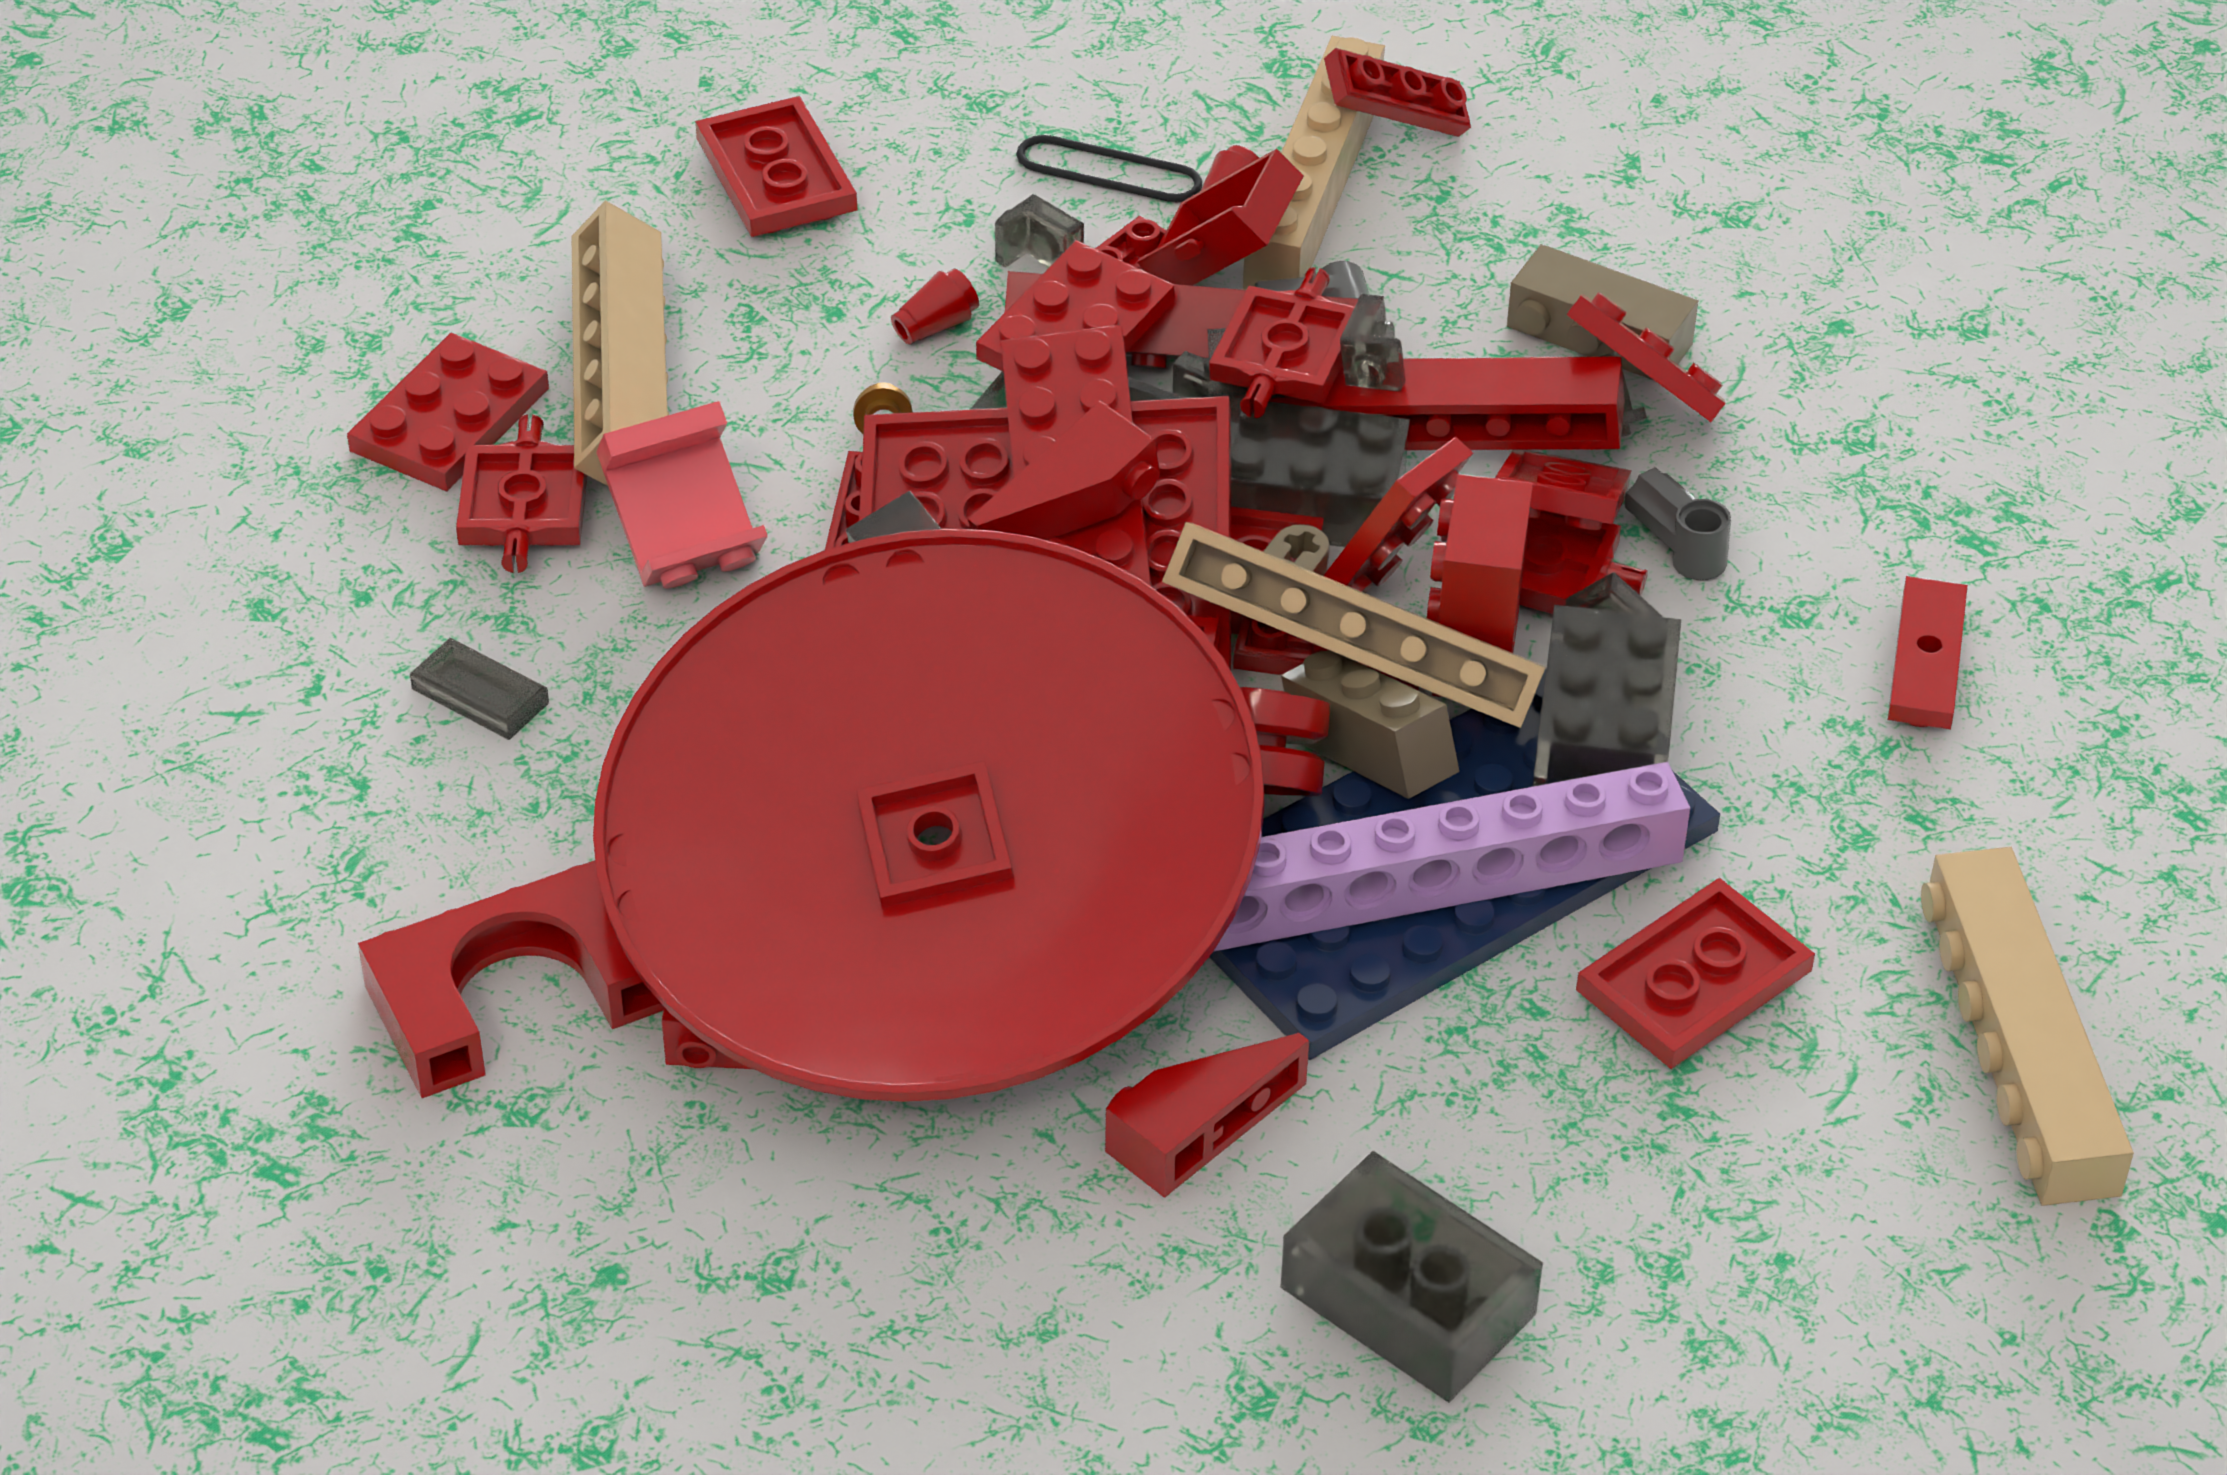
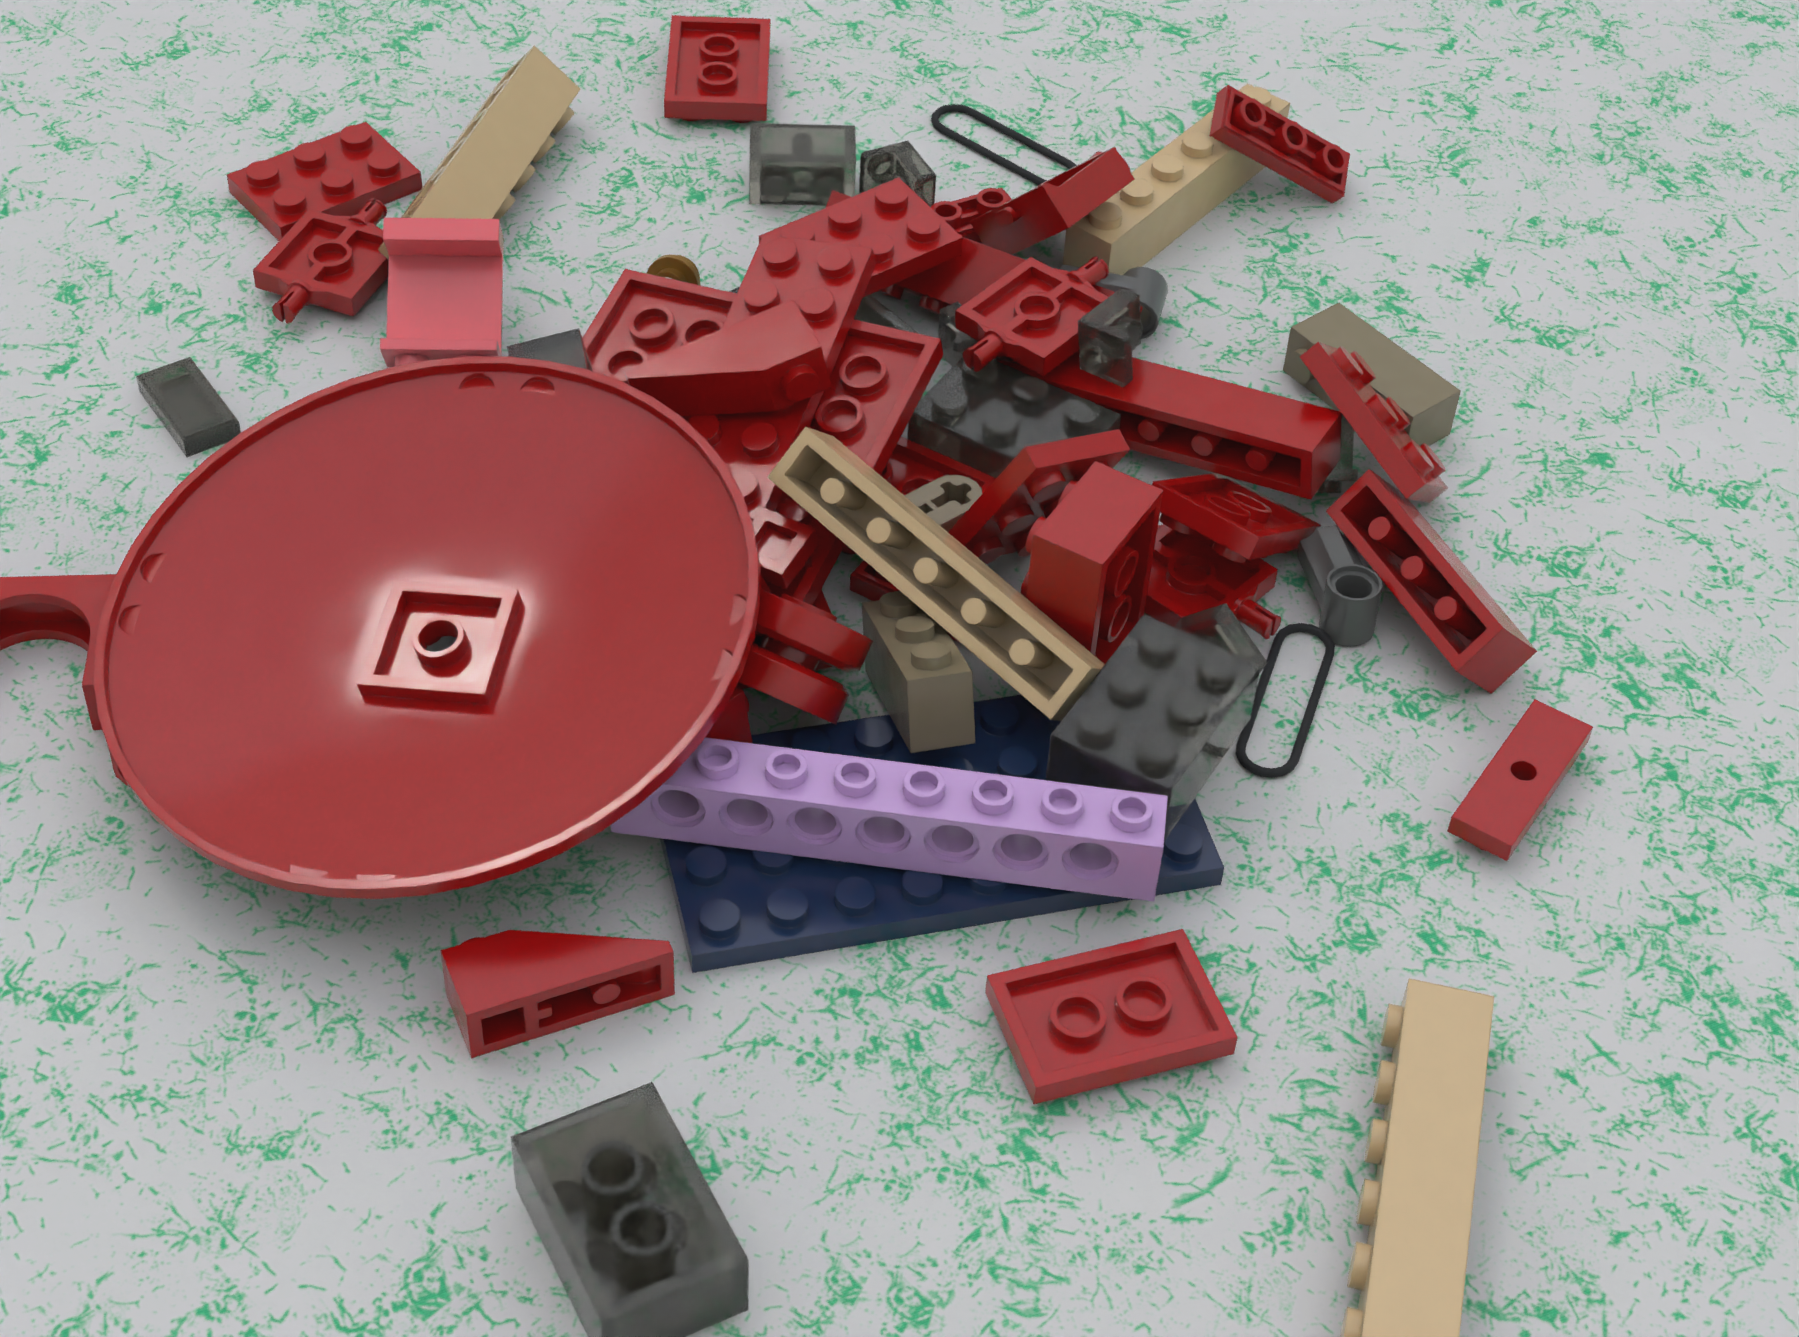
camera: 20 degrees right, 0 degrees up
red cone [891,268,979,345] -> none
none -> clear smoke brick [749,123,856,206]
none -> black piece [1236,623,1335,778]
none -> red brick [1326,469,1537,694]

